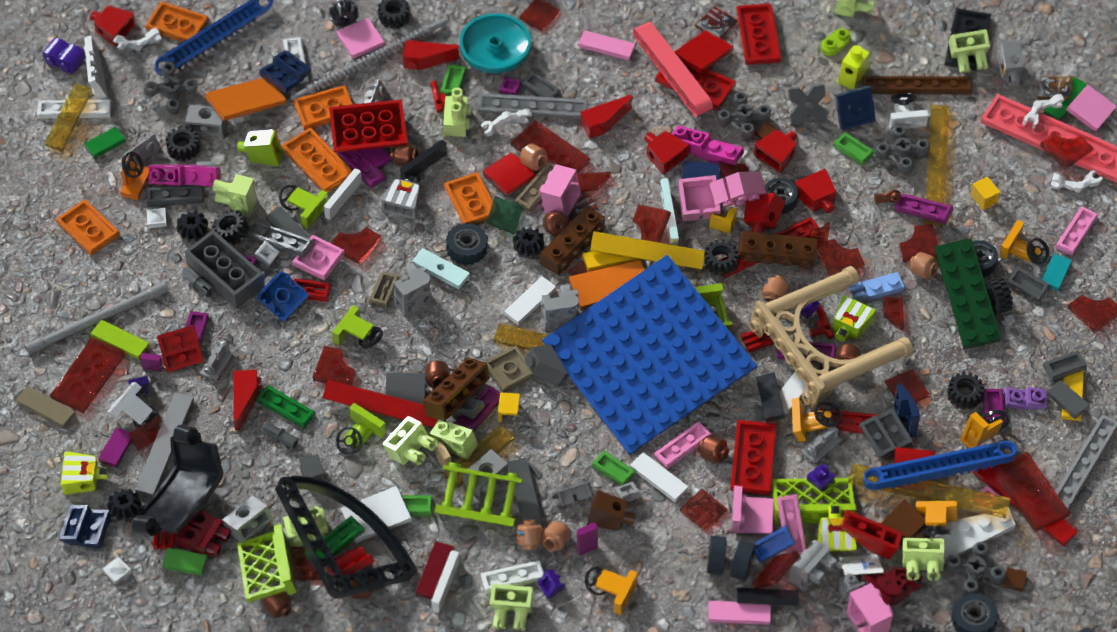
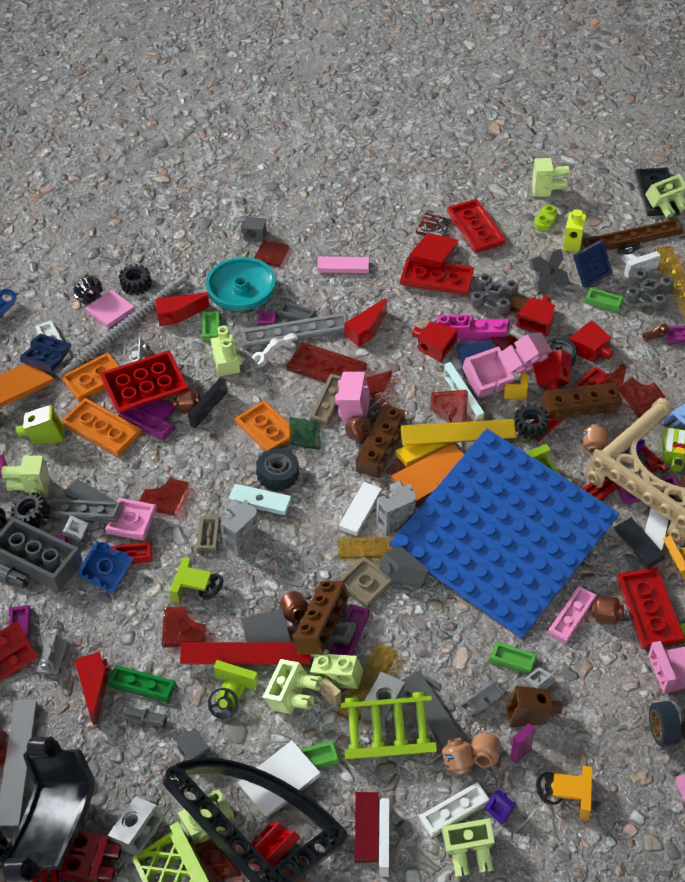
camera: 15 degrees left, 5 degrees down
lime piece [279,185,328,229] -> none
green tile [305,515,365,562] -> none
white tile [324,168,362,220] -> none
light grey torso [381,175,421,219] -> none
red hose [430,81,446,113] -> none
red slope [482,153,536,195] -> none
yellow panel [498,392,520,422] -> none
black gear [513,226,544,259] -> none
nougat head [520,144,548,171] -> none
white tile [630,453,688,502] -> none
coral beam [633,22,713,117] -> none
clear red piece [680,489,728,532] -> none

